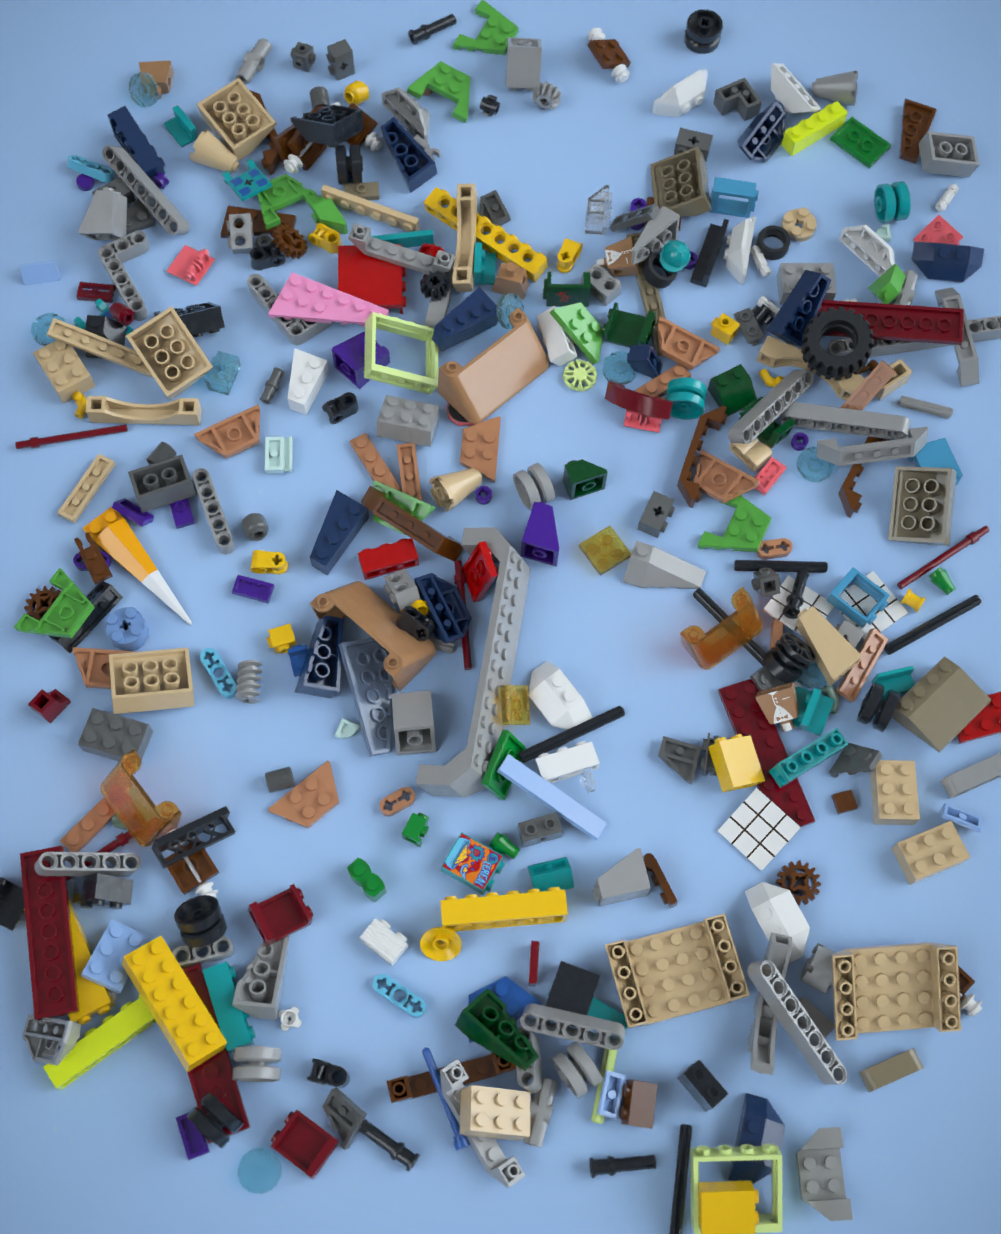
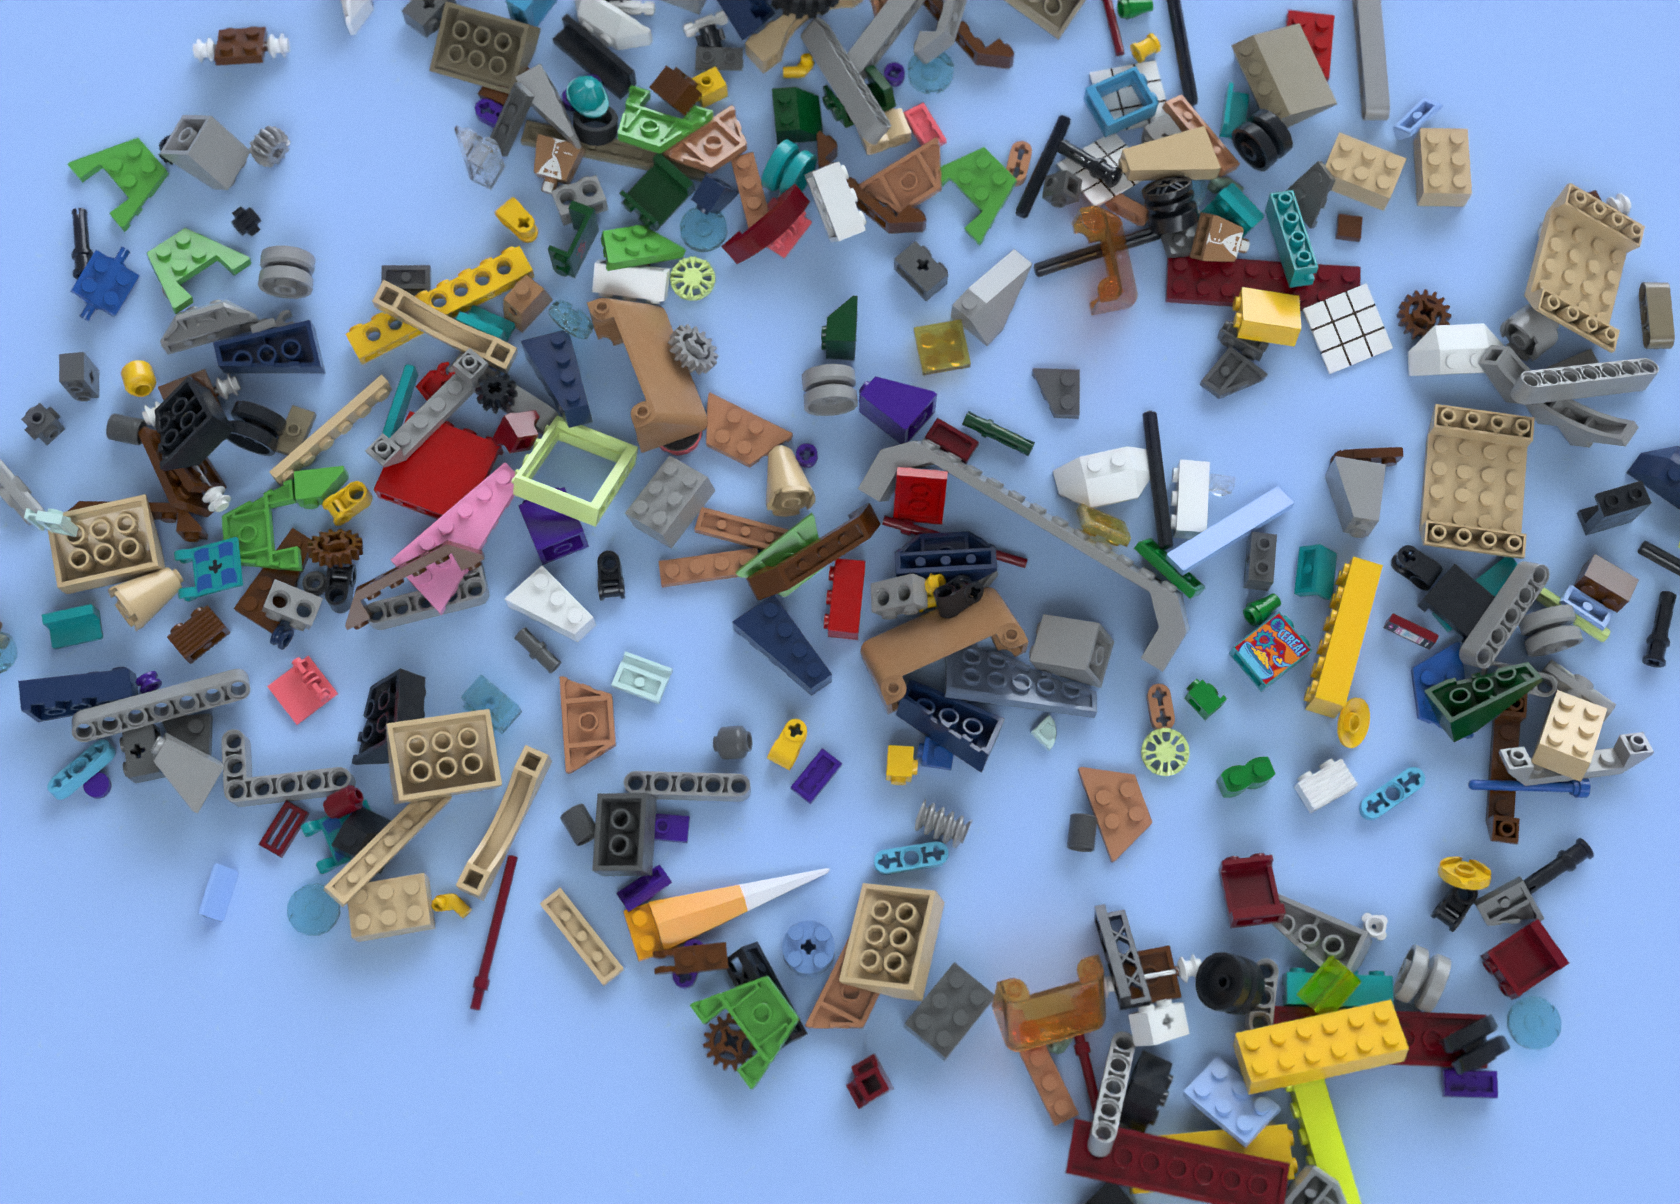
camera: 65 degrees left, 5 degrees up
none -> light aqua plate [24,508,78,537]
none -> blue plate [70,247,140,321]
none -> reddish brown brick [167,605,230,664]
none -> light grey wheel [258,246,315,299]
none -> dark blue bush [270,624,294,650]
none -> slope [345,540,485,630]
none -> dark red brick [492,410,540,454]
none -> bright green wing [617,85,713,154]
none -> reddish brown brick [649,65,702,116]
none -> light grey gear [668,324,718,375]
none -> white brick [805,161,867,242]
none -> dark red tile [924,418,979,464]
none -> dark green pin [962,411,1035,457]
none -> dark grey wing [1032,368,1080,419]
none -> white brick [1128,999,1190,1046]
none -> yellowish green wheel [1141,728,1190,776]
none -> clear neon green panel [1296,955,1361,1015]
none -> black piece [1391,545,1443,591]
none -> yellow tile [1437,856,1491,890]

